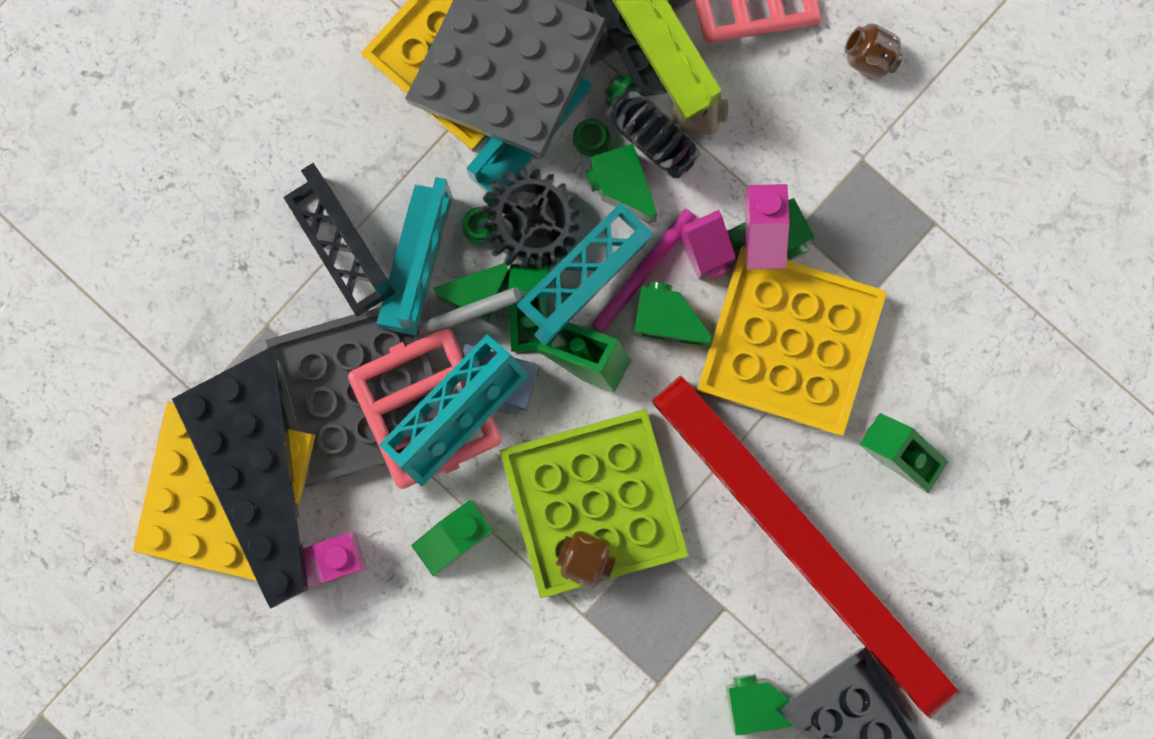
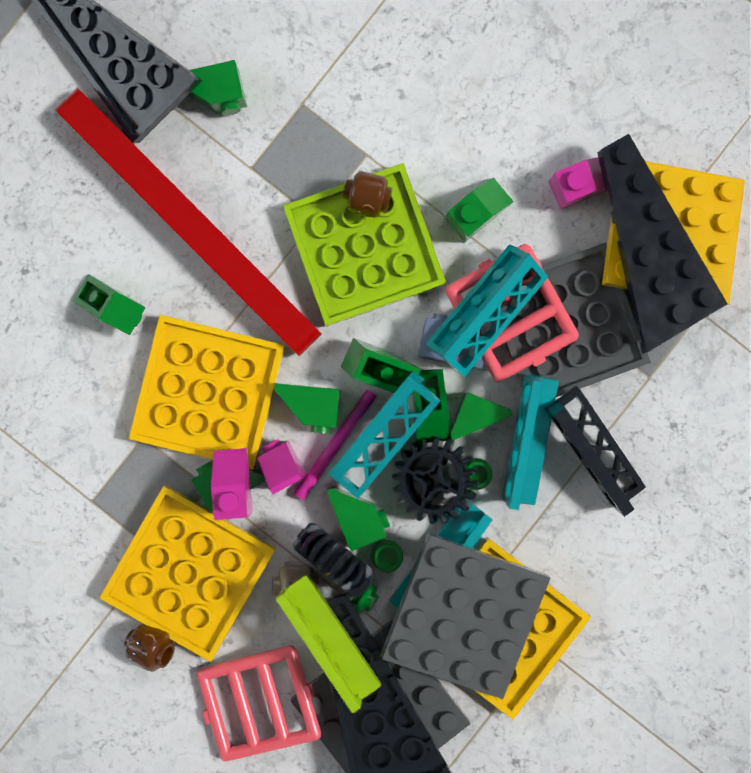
camera: 175 degrees right, 5 degrees up
light grey bar [418,287,522,337] -> none
none -> yellow plate [99,485,276,662]

